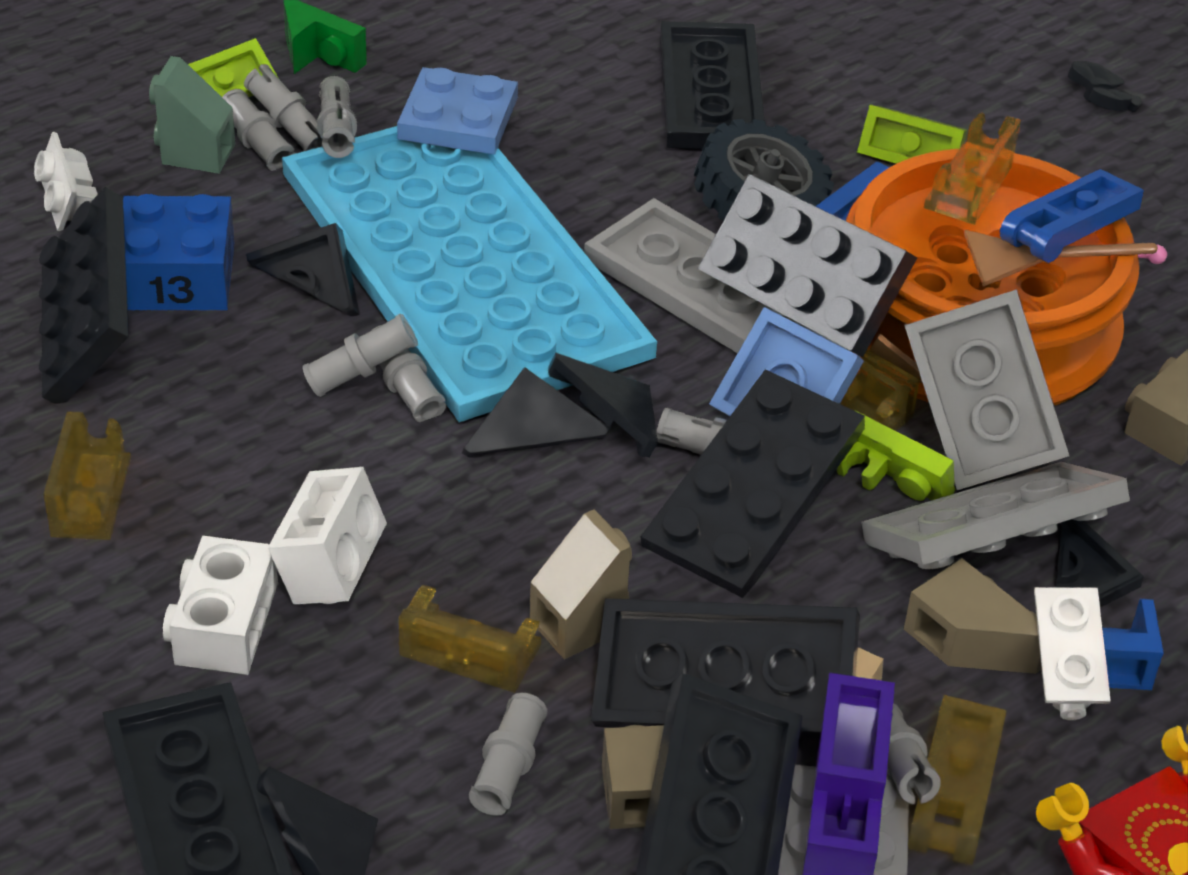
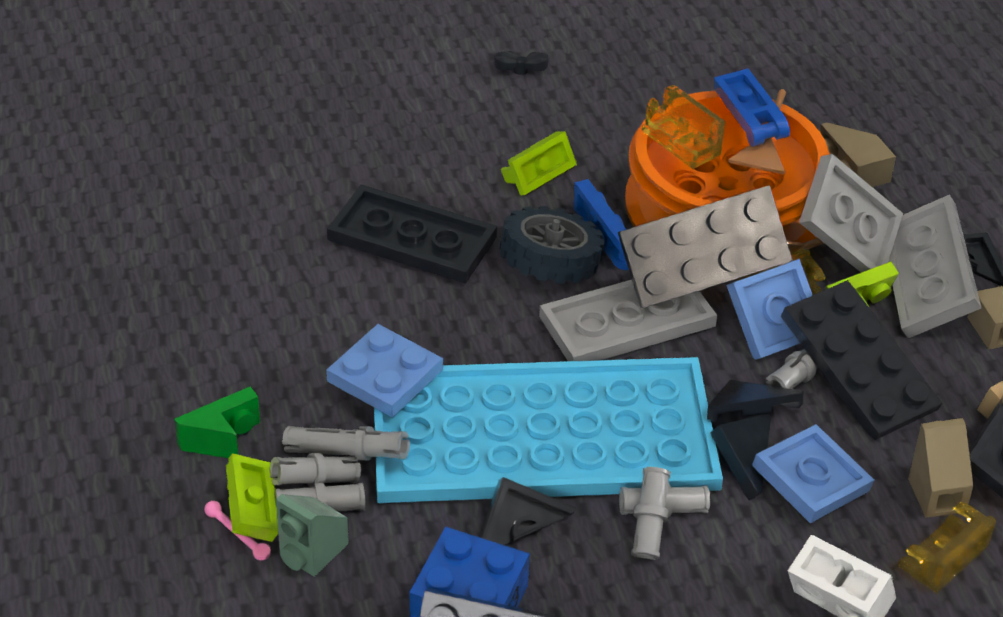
camera: 65 degrees left, 0 degrees up
none -> medium blue plate [752,424,875,523]

